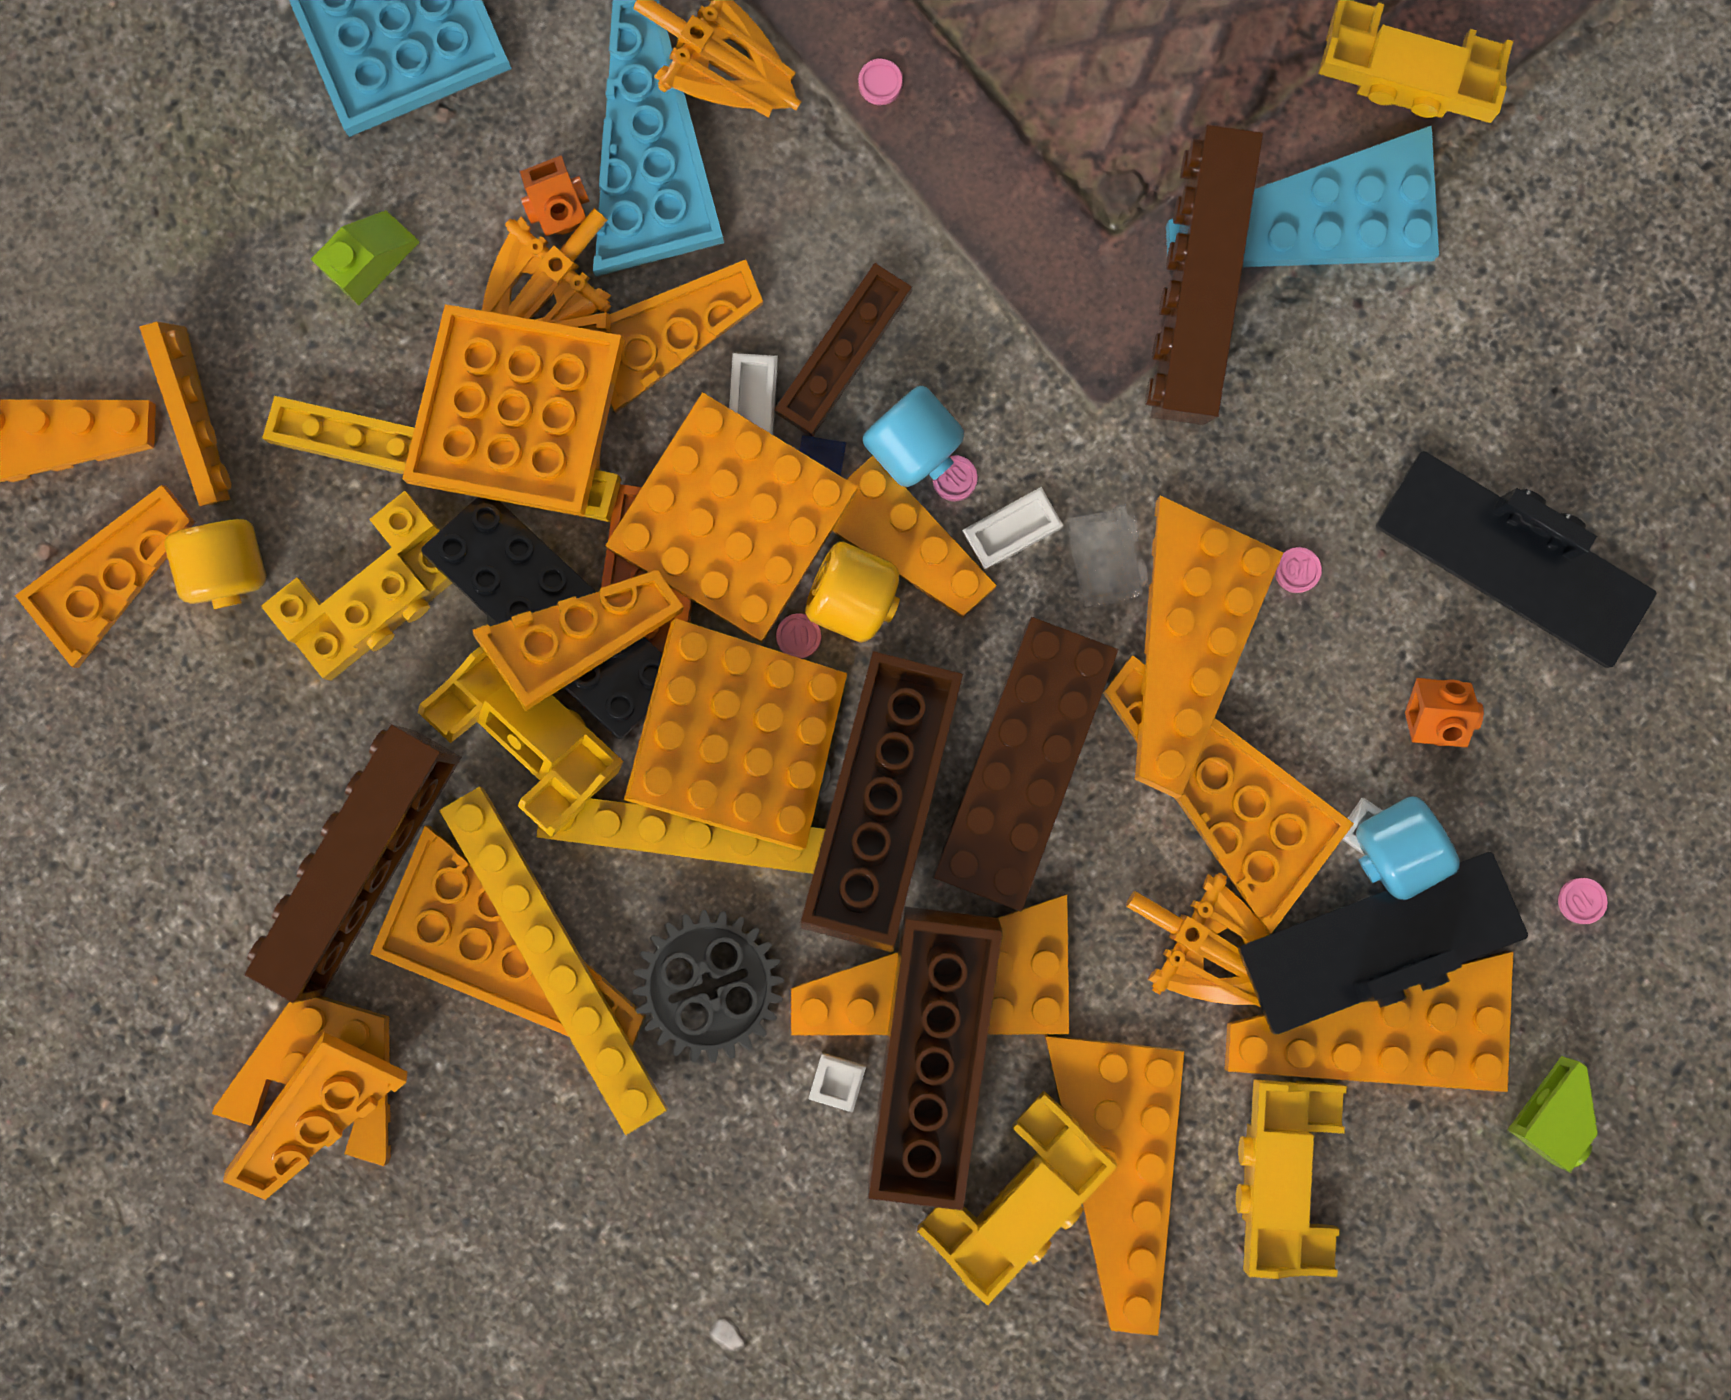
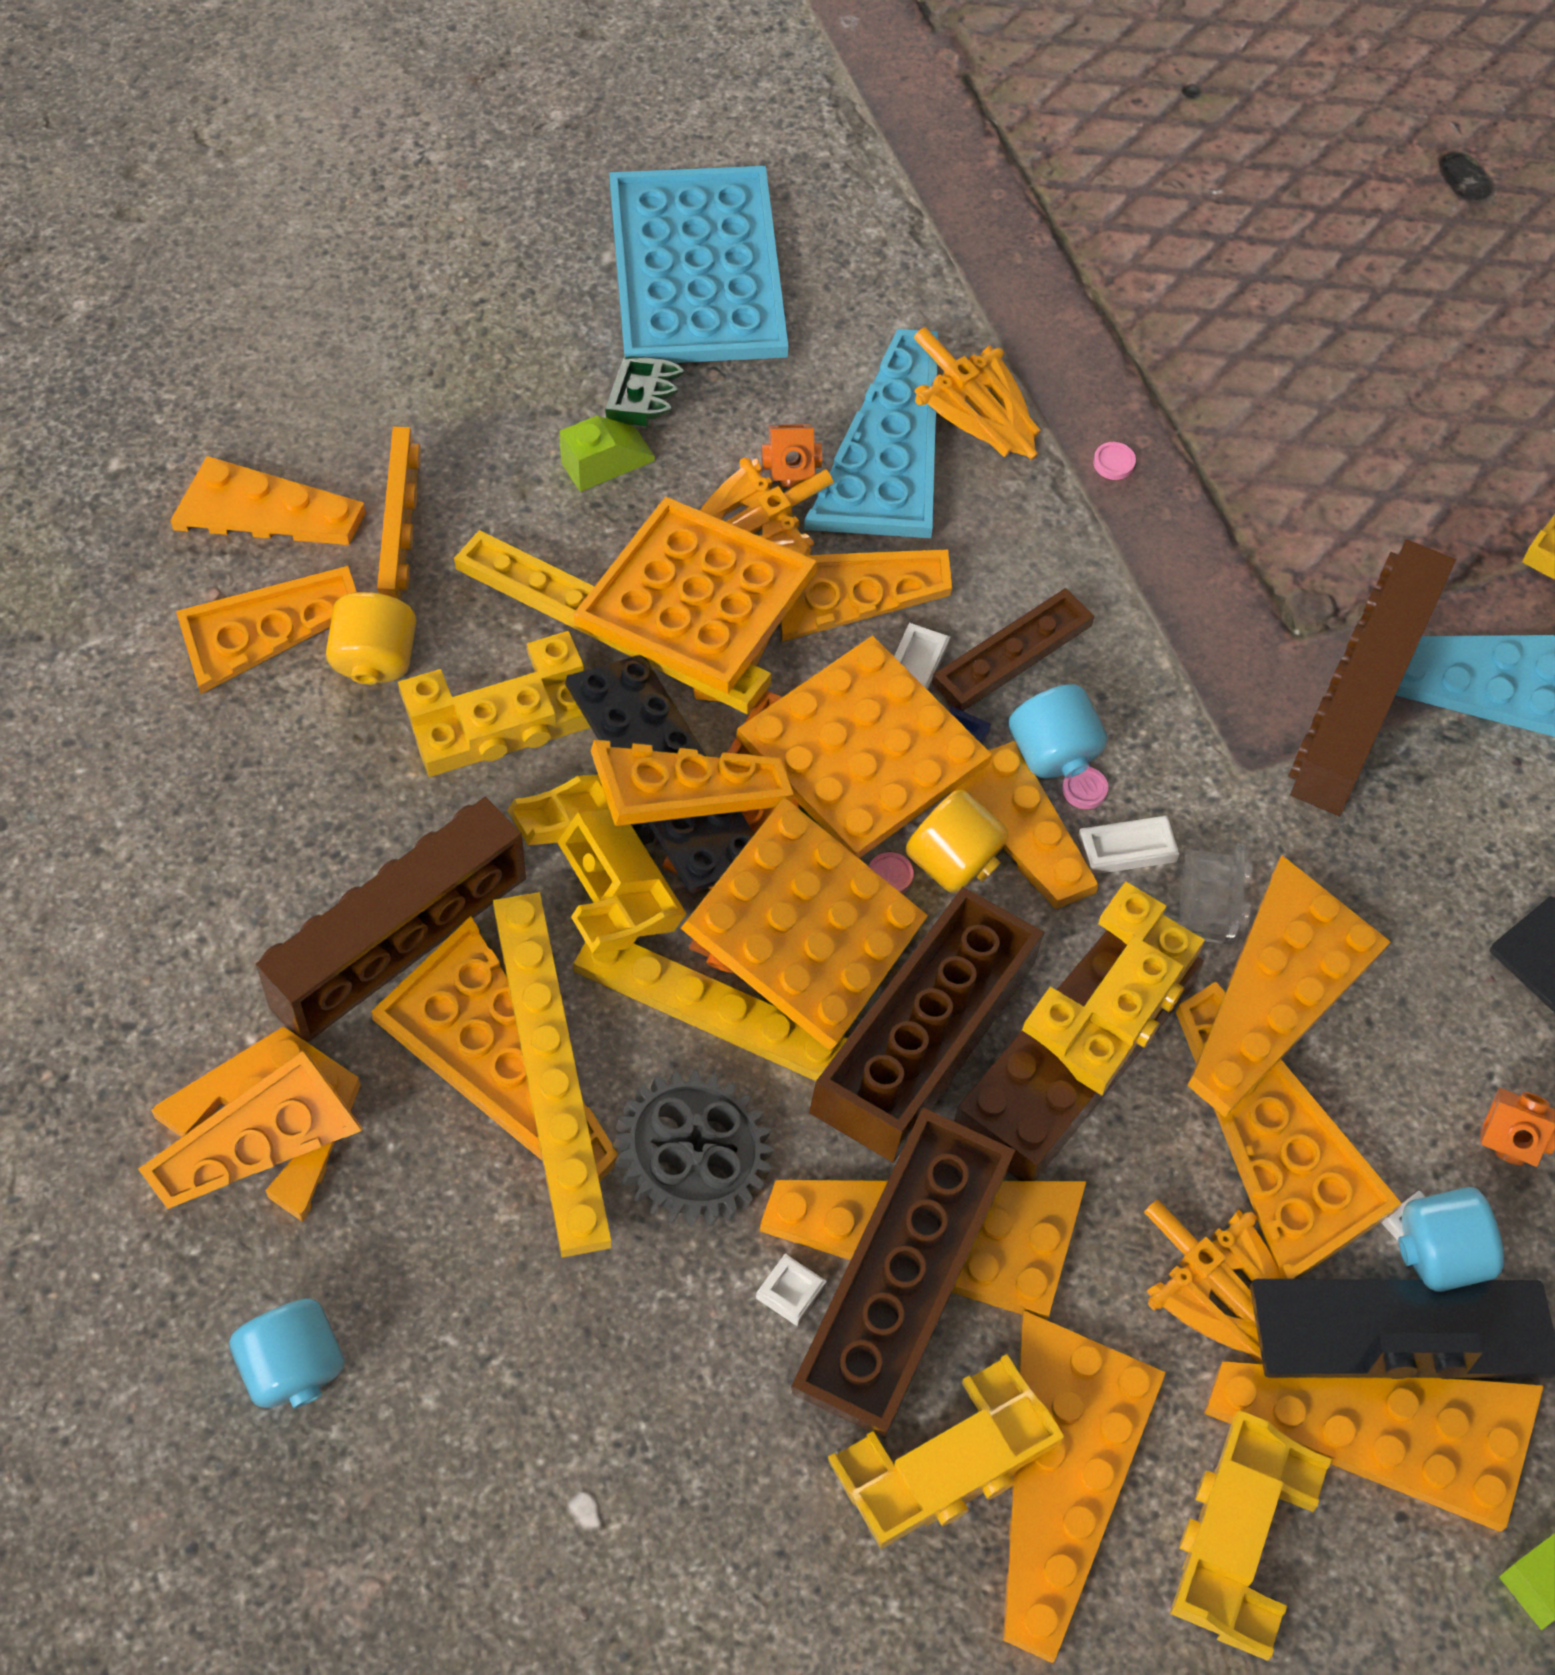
camera: 10 degrees right, 25 degrees down
bright pink piece [1275,547,1322,593] -> none
none -> medium azure head [229,1298,345,1409]
none -> plate [605,355,684,426]
none -> yellow bracket [1022,881,1205,1095]

